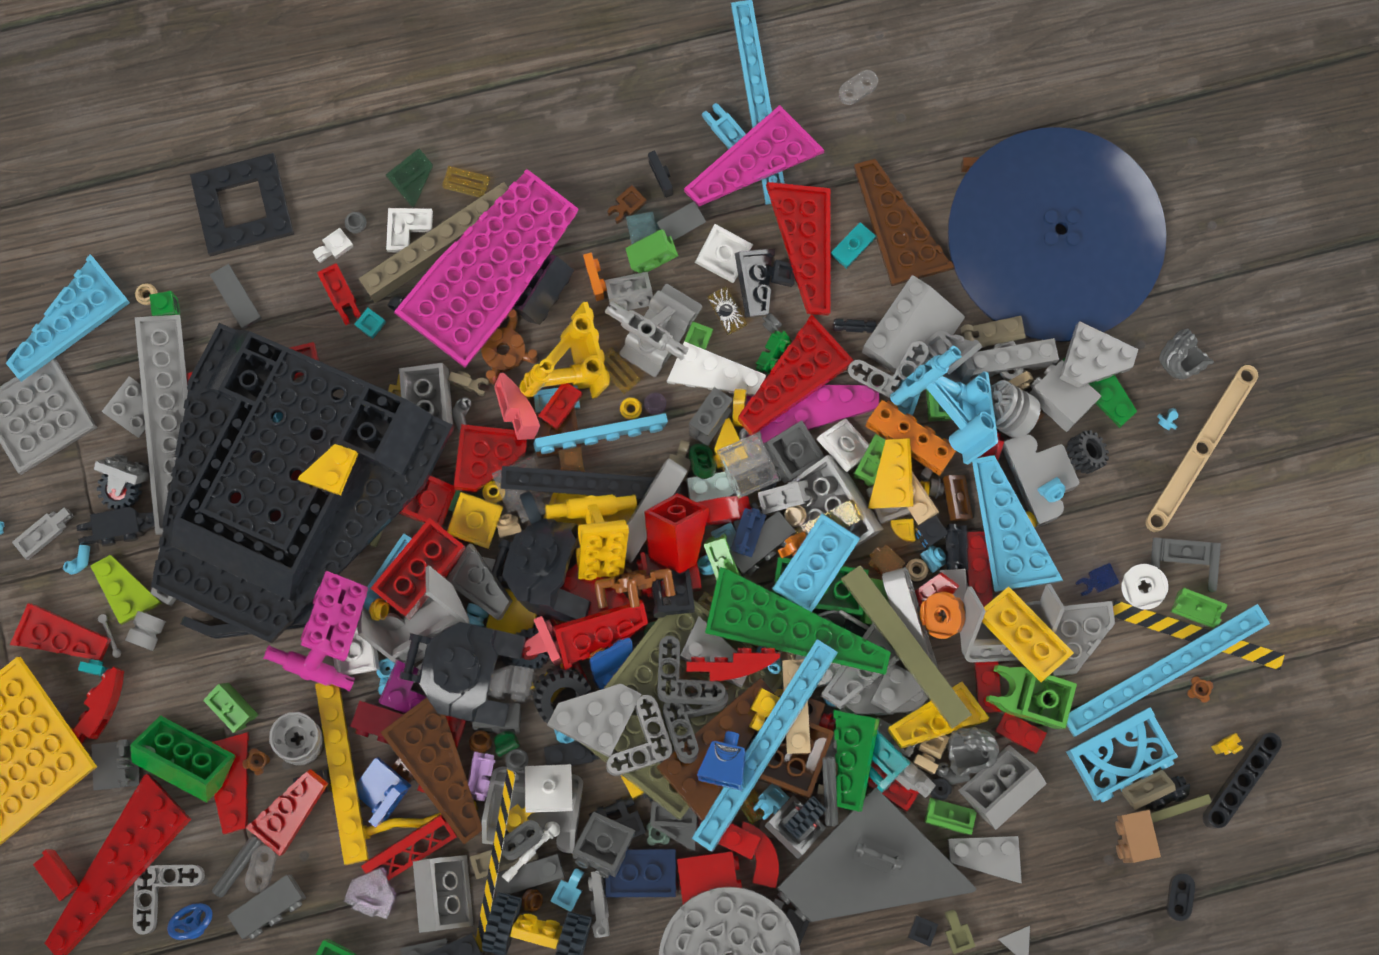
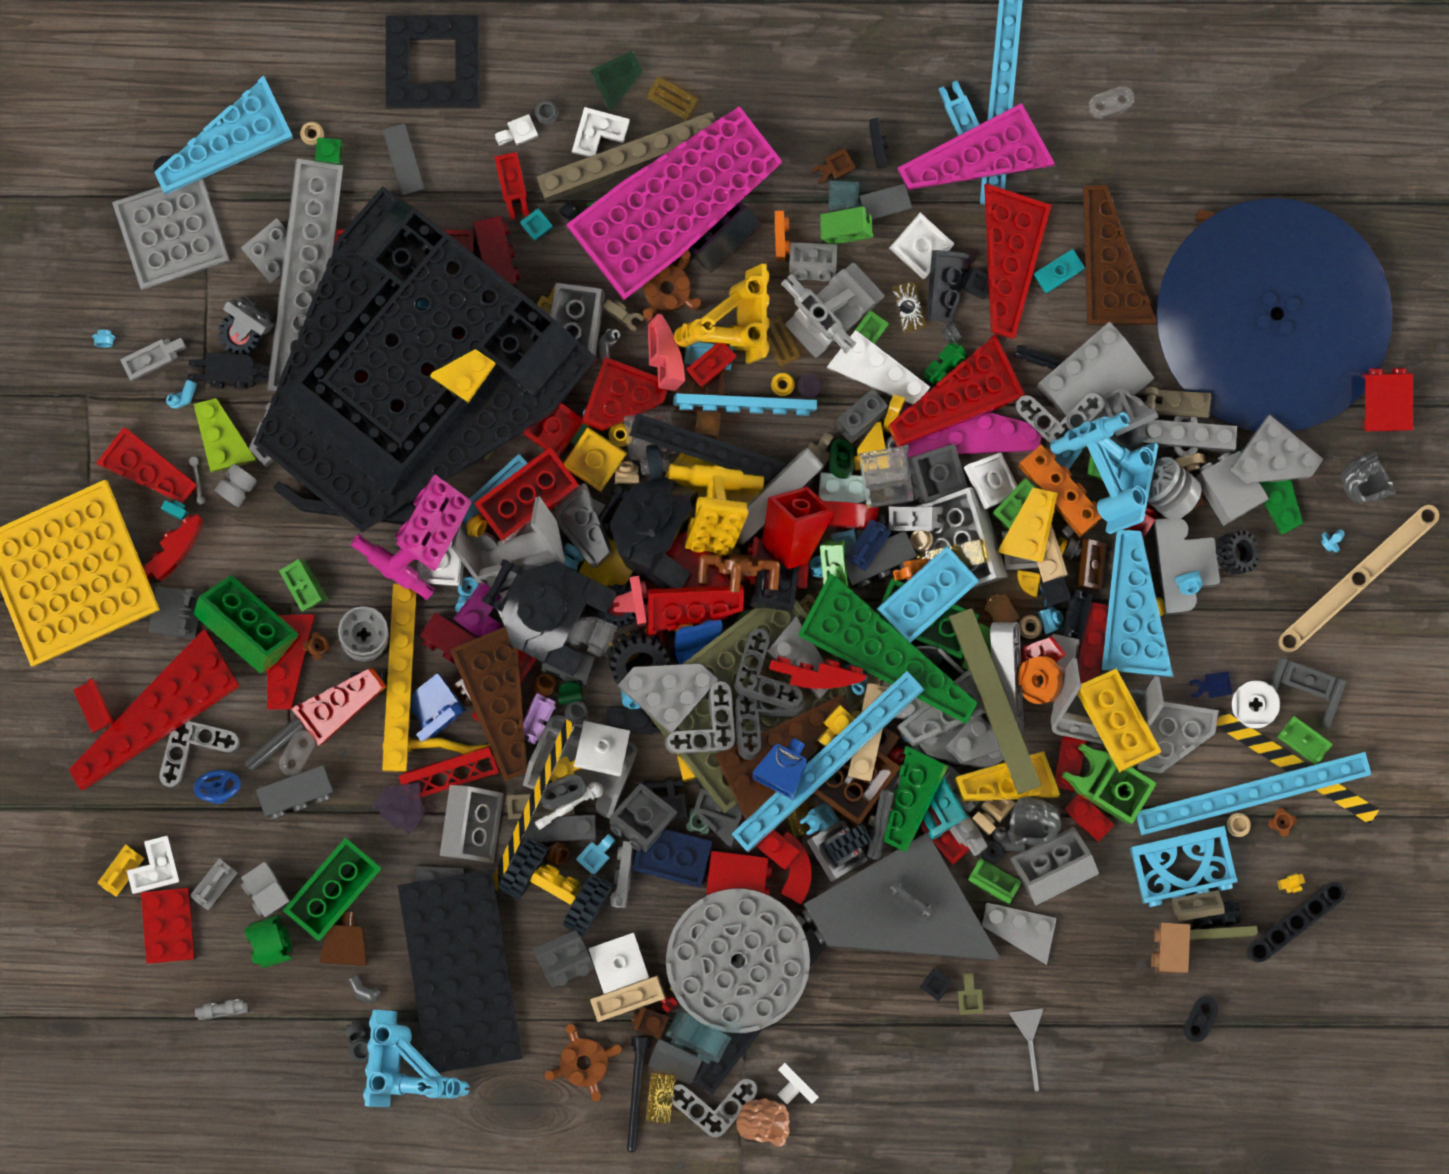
camera: 15 degrees right, 5 degrees up
none -> dark red brick [473,216,521,294]
none -> tan plate [1227,813,1251,837]
none -> red panel [1362,367,1413,431]

